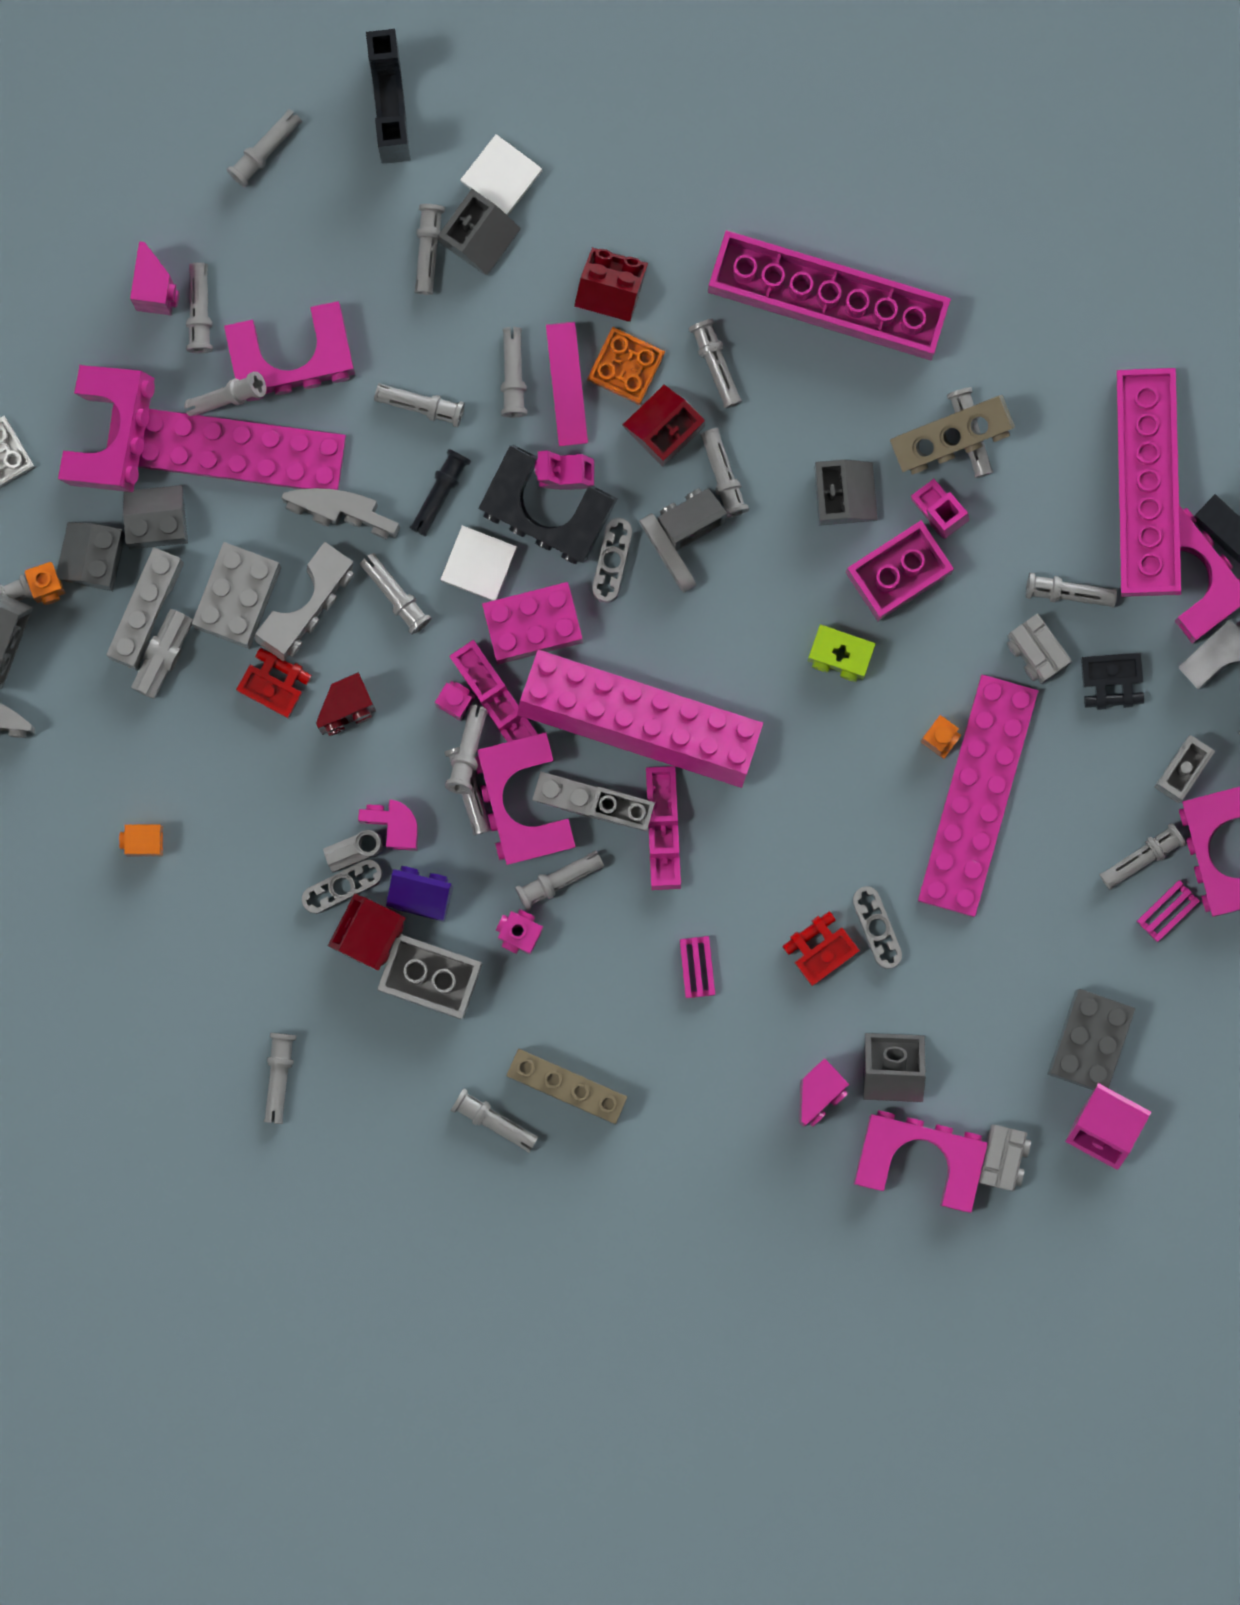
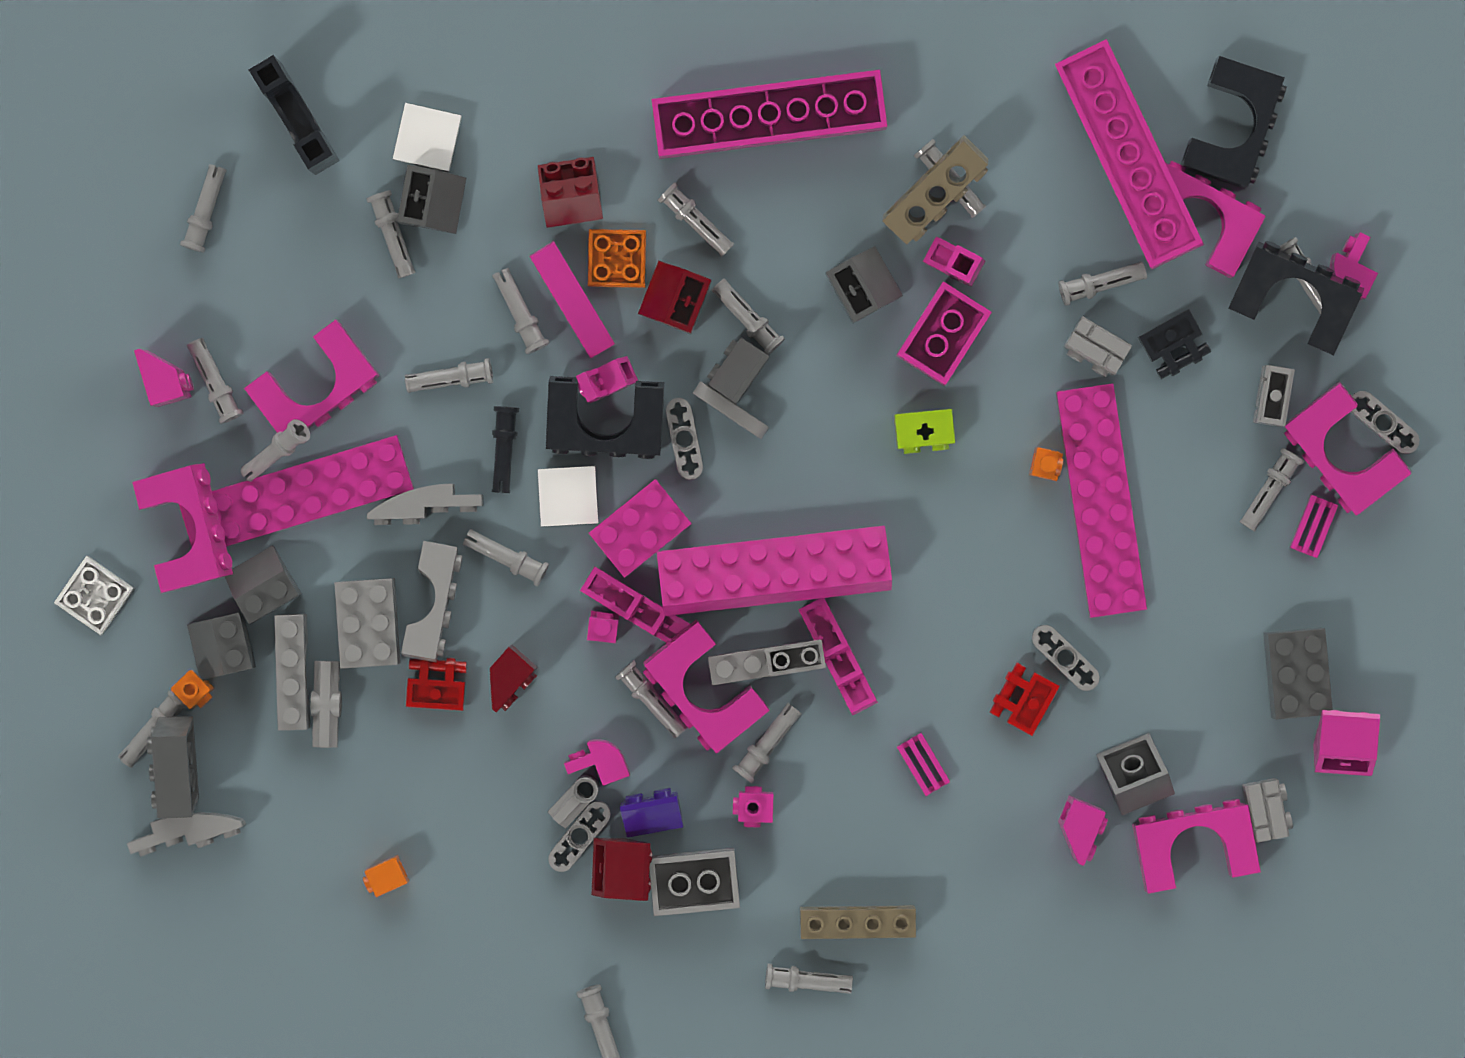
camera: 25 degrees left, 5 degrees up
light grey pin [445,705,488,795] -> none

